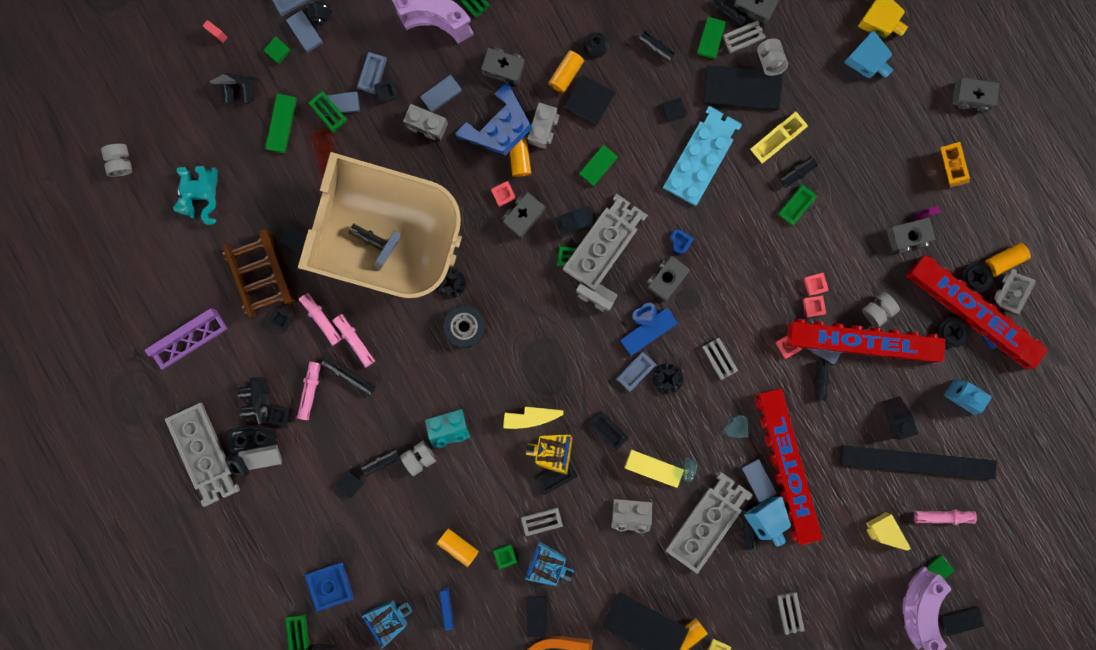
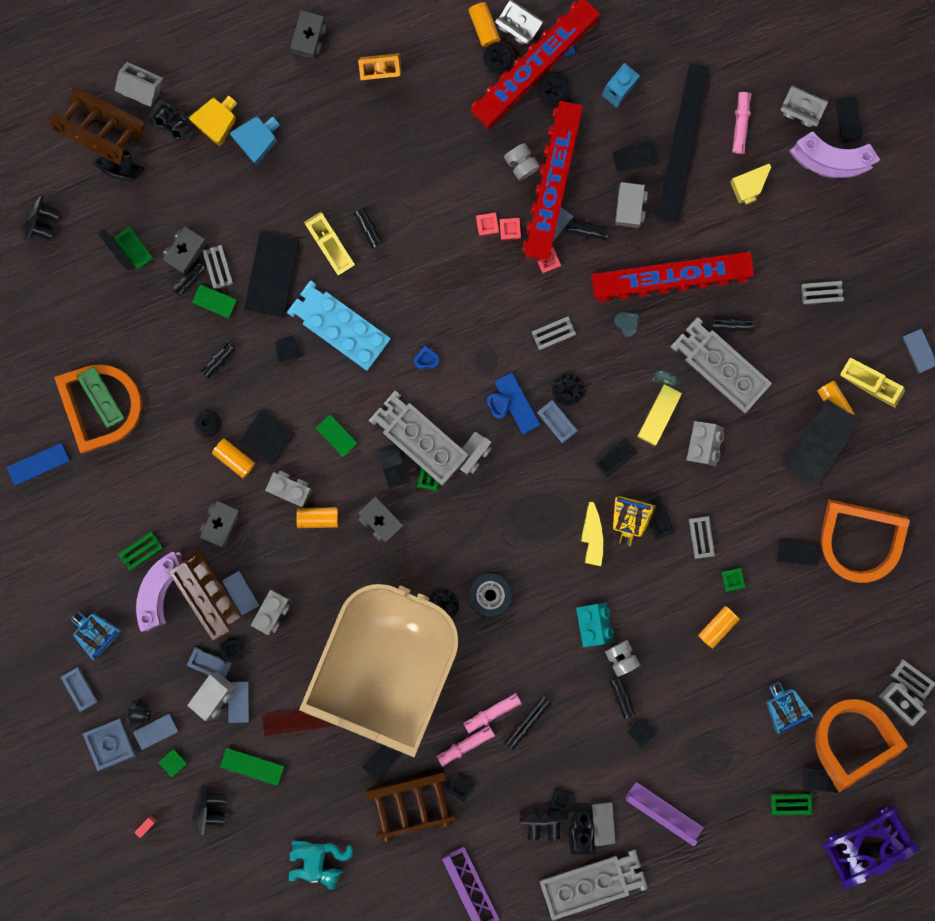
camera: 80 degrees left, 0 degrees up
black tile [225,455,250,476] -> none
bright pink pin [297,361,321,420] -> none
blue tile [305,562,354,612] -> none
green tile [309,91,348,133] -> none
black pin [348,223,388,251] -> none
sand blue tile [373,231,401,271] -> none
blue tile [439,587,454,631] -> none
blue wing [455,82,532,155] -> none
coral tile [491,181,516,207] -> none
torso [525,542,574,586] -> none
dark grey brick [647,256,690,301] -> none
sand blue tile [741,459,777,503] -> none
dark azure torso [744,496,791,547] -> none
light grey wheel [757,39,788,76] -> none
green tile [778,184,817,226] -> none
dark grey brick [887,218,936,253] -> none
magenta tile [914,206,941,221] -> none
green tile [926,555,954,579] -> none
none -> fence [168,549,242,640]
none -> light grey brick [187,672,236,721]
none -> light grey brick [615,182,648,228]
none -> medium lavender fence [625,782,704,846]
none -> light grey bracket [781,85,828,127]

